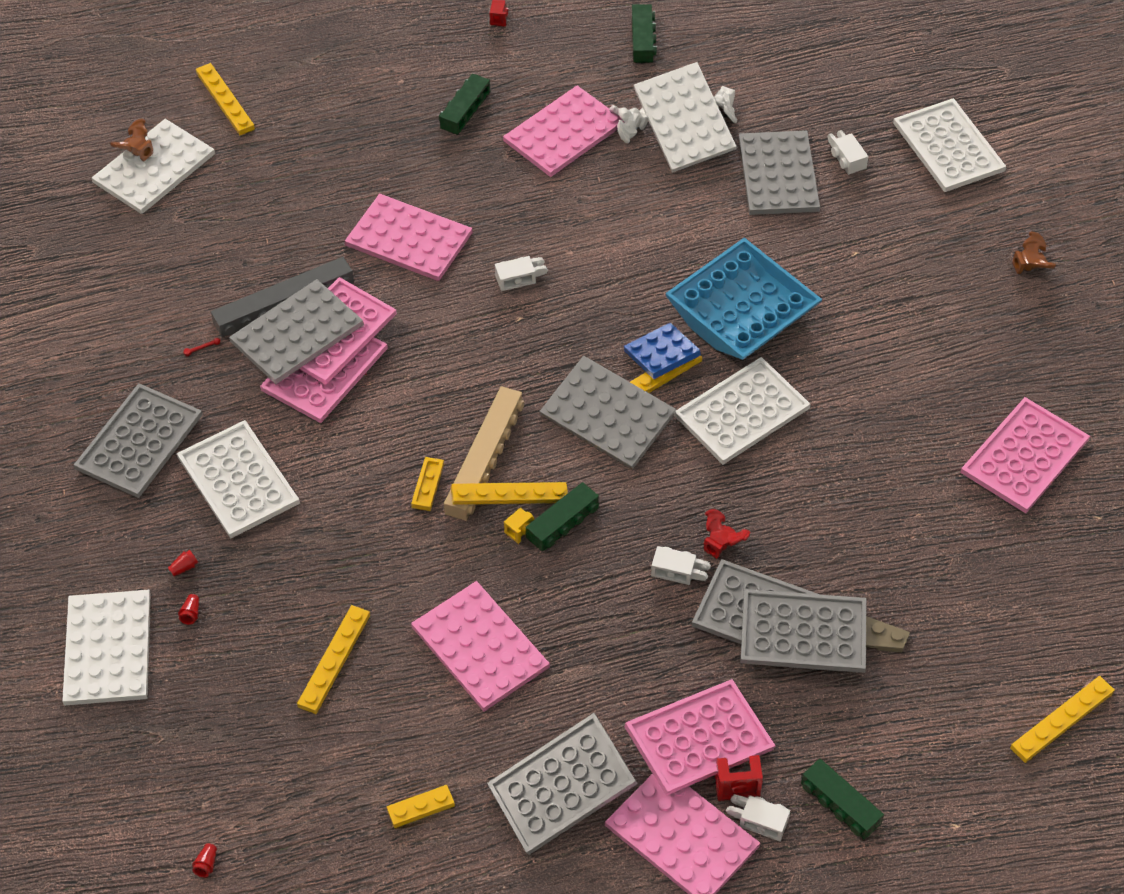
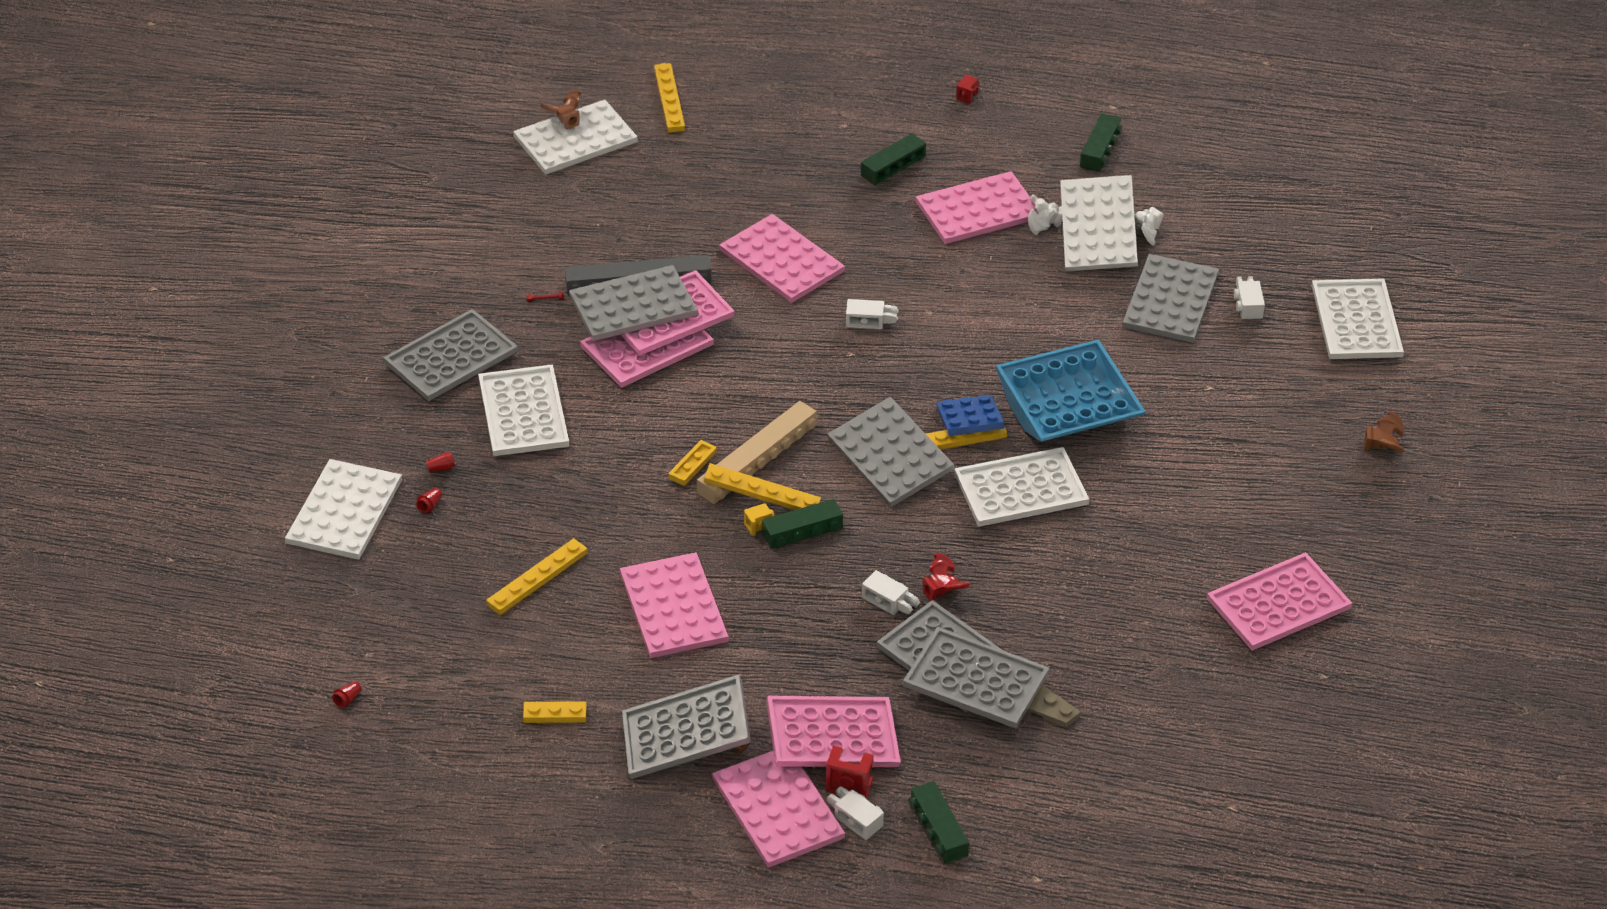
camera: 20 degrees right, 10 degrees down
yellow plate [1010,676,1115,763] -> none

